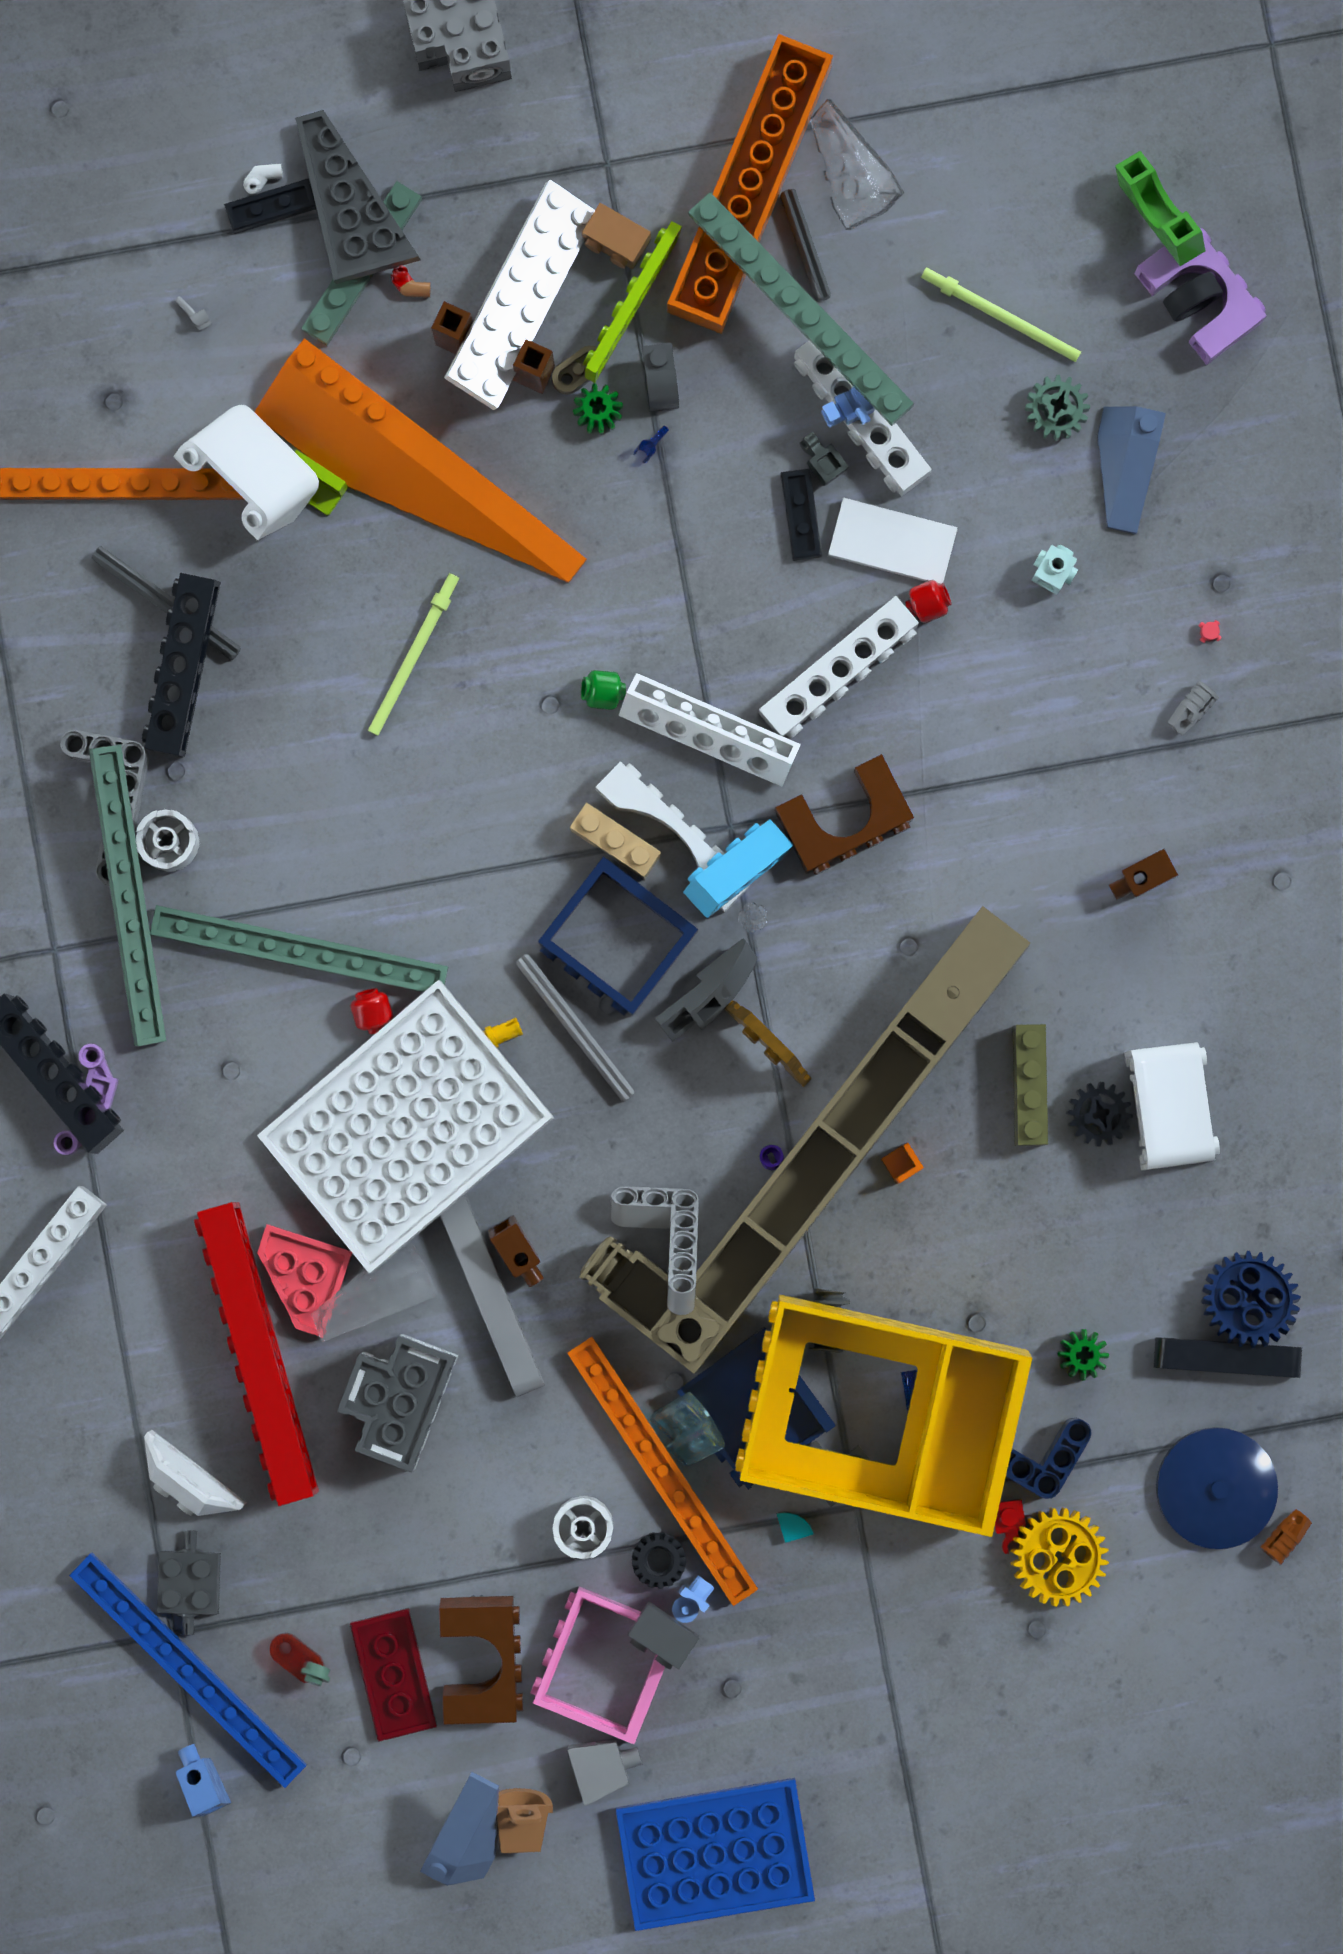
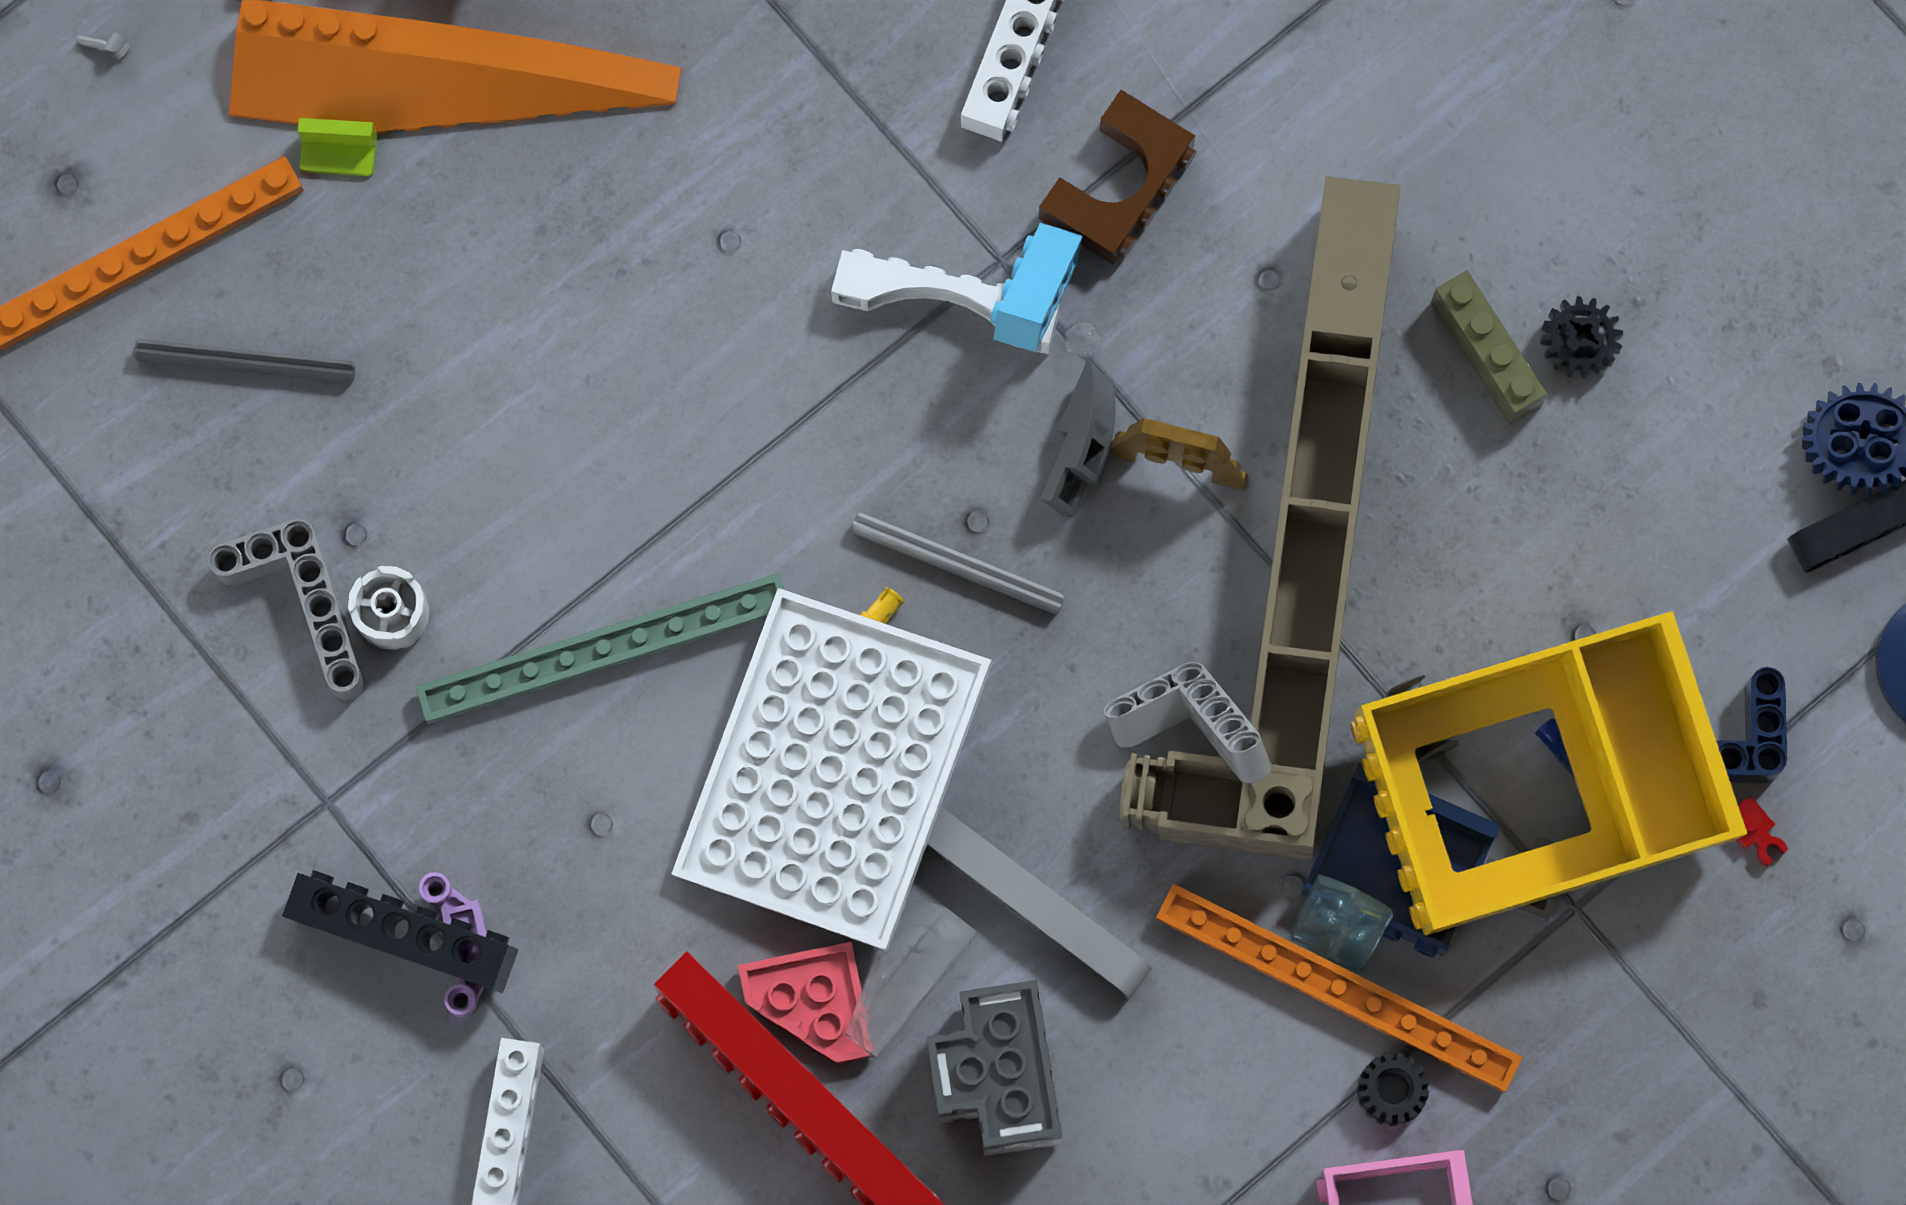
camera: 25 degrees left, 10 degrees down
sand green plate [89,745,166,1046] -> none
black brick [142,573,221,757] -> none
white windscreen [173,405,319,540] -> none
red head [350,988,393,1034] -> none
yellowish green bar [368,573,460,736] -> none
reddish brown torso [488,1215,544,1287] -> none
dark blue window [538,856,698,1016] -> none
white brick [552,1496,613,1559] -> none
tan arch [570,802,661,880] -> none
green head [581,670,626,710] -> none
white brick [619,673,801,787] -> none
dark grey brick [628,1601,699,1669] -> none
light blue hips [672,1575,714,1623] -> none
dark purple hinge [759,1145,784,1171] -> none
teal tile [776,1512,814,1543] -> none
orange panel [881,1143,924,1184] -> none
yellow gear [1010,1507,1109,1607] -> none
green gear [1057,1329,1109,1381] -> none
reddish brown torso [1109,849,1179,900] -> none
white windscreen [1124,1042,1220,1170] -> none

